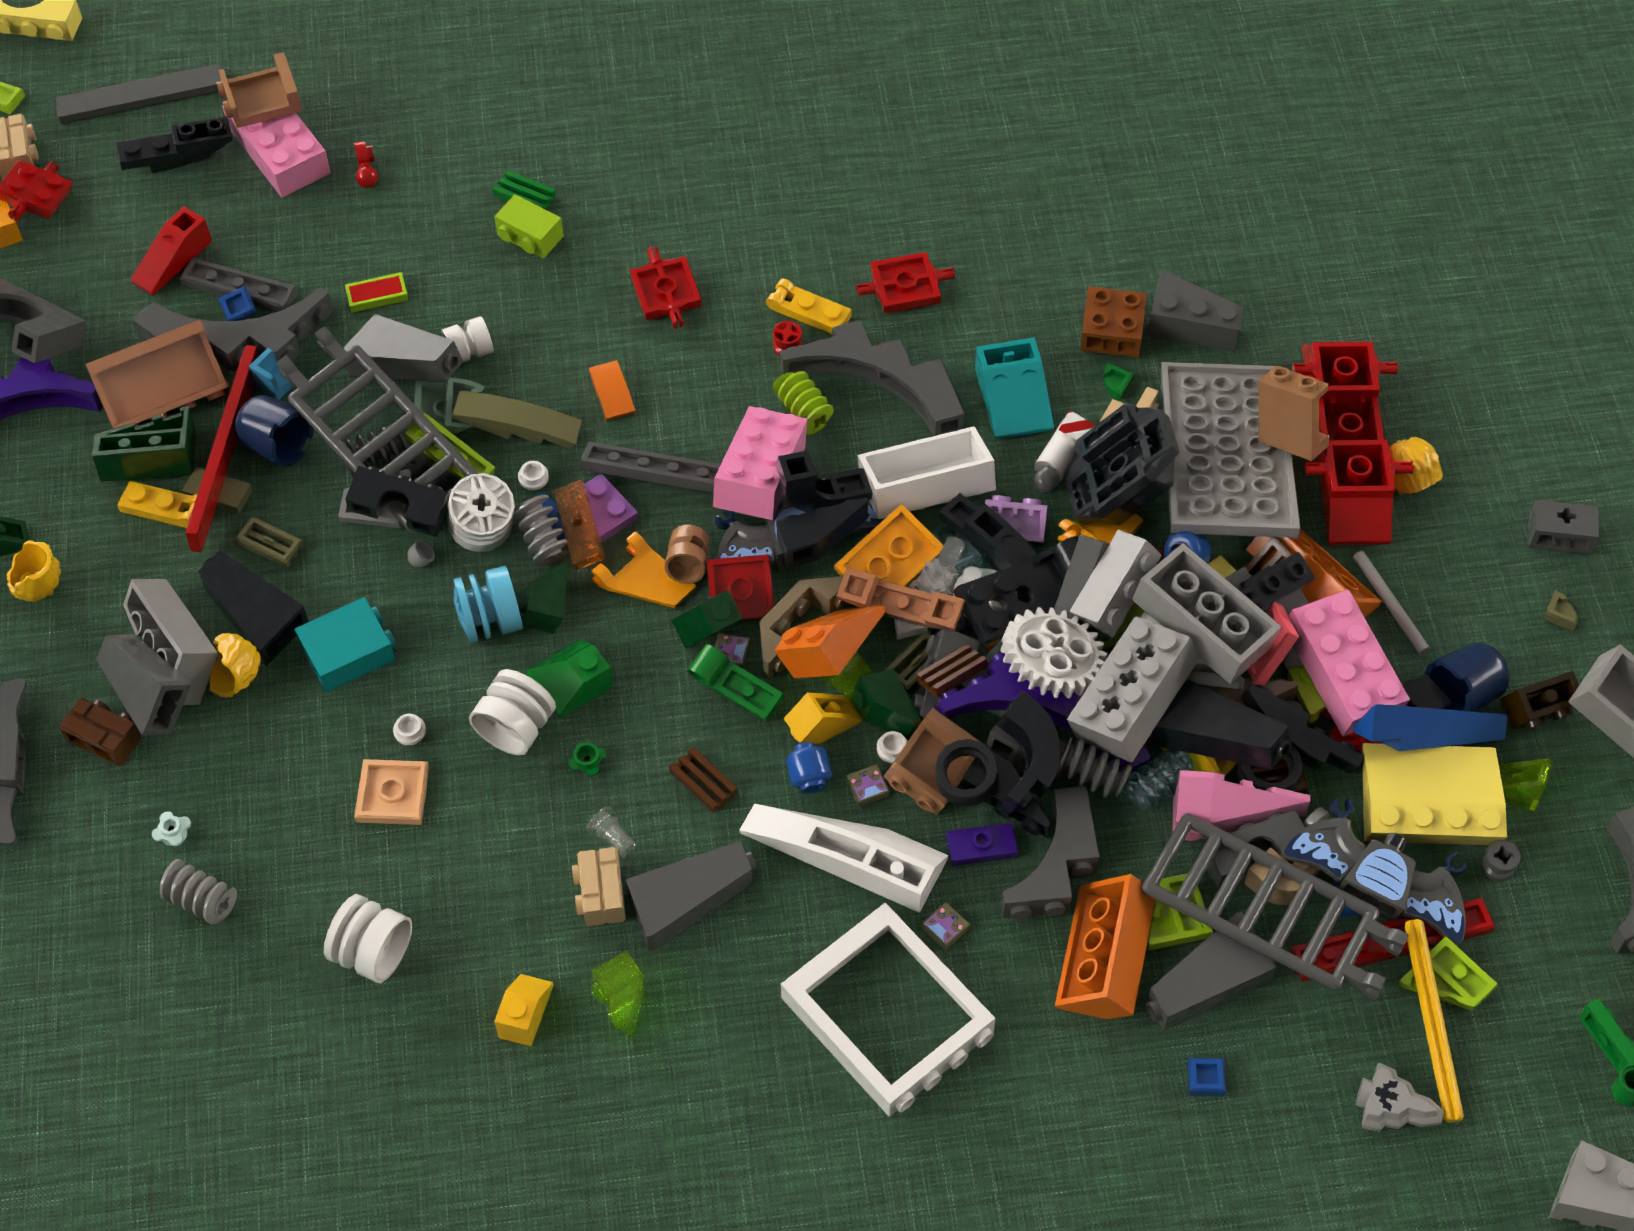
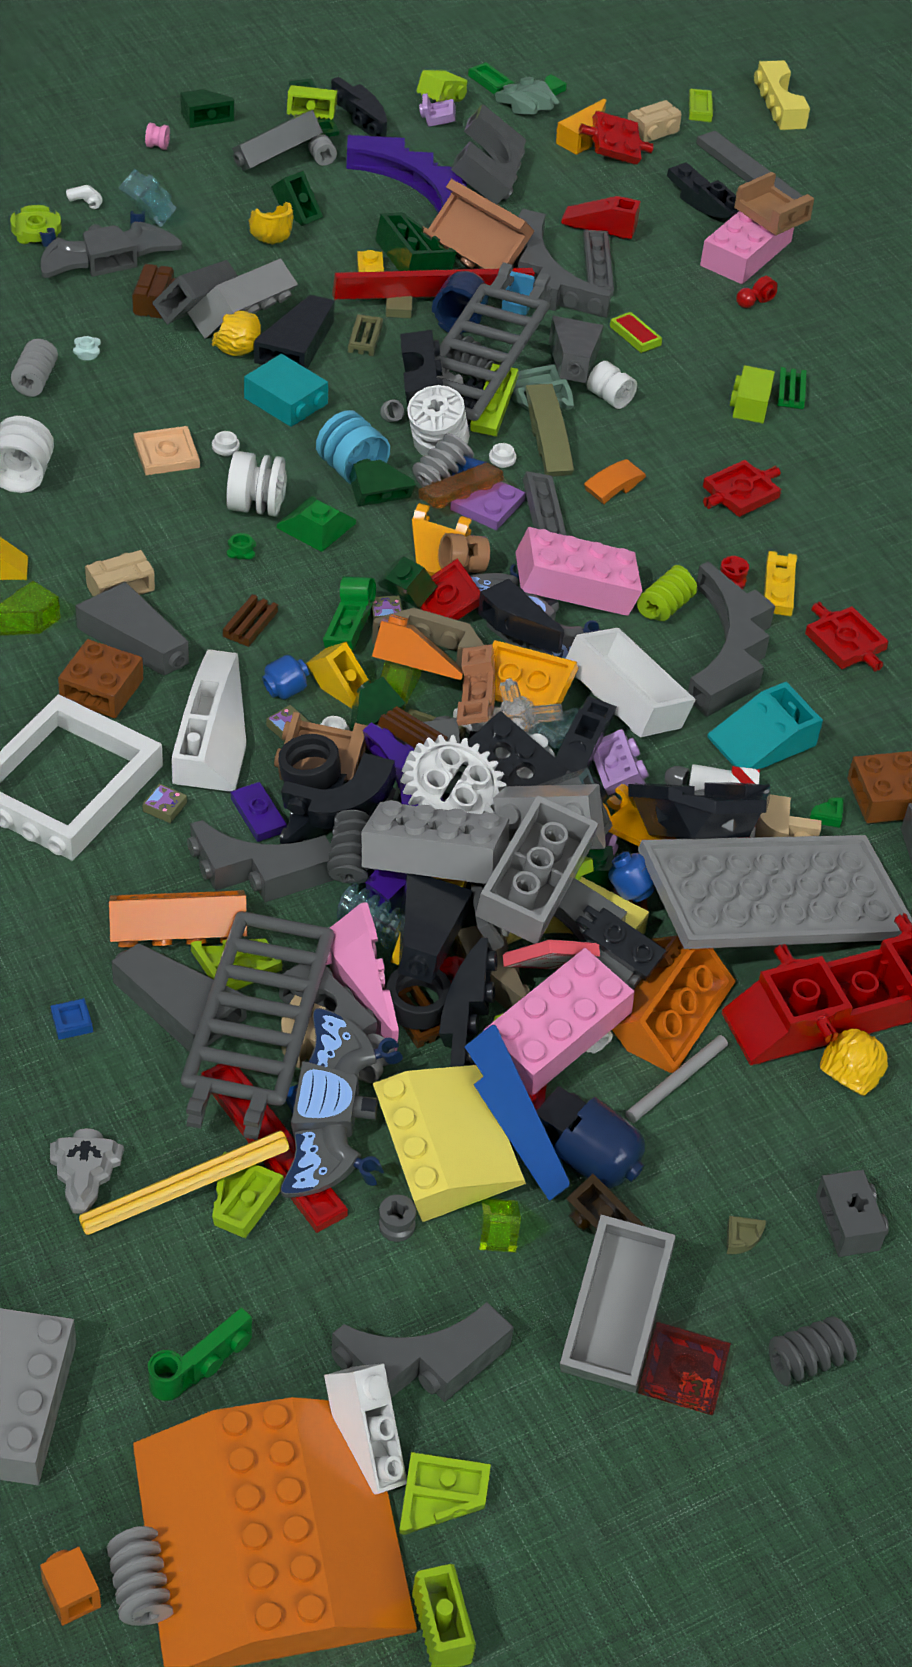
camera: 65 degrees right, 10 degrees down
blue tile [218,286,258,321] -> none
clear pin [586,806,637,858] -> none
black arch [777,450,873,513] -> none
medium nougat panel [1258,366,1329,461] -> none
none -> dark orange brick [58,639,144,719]

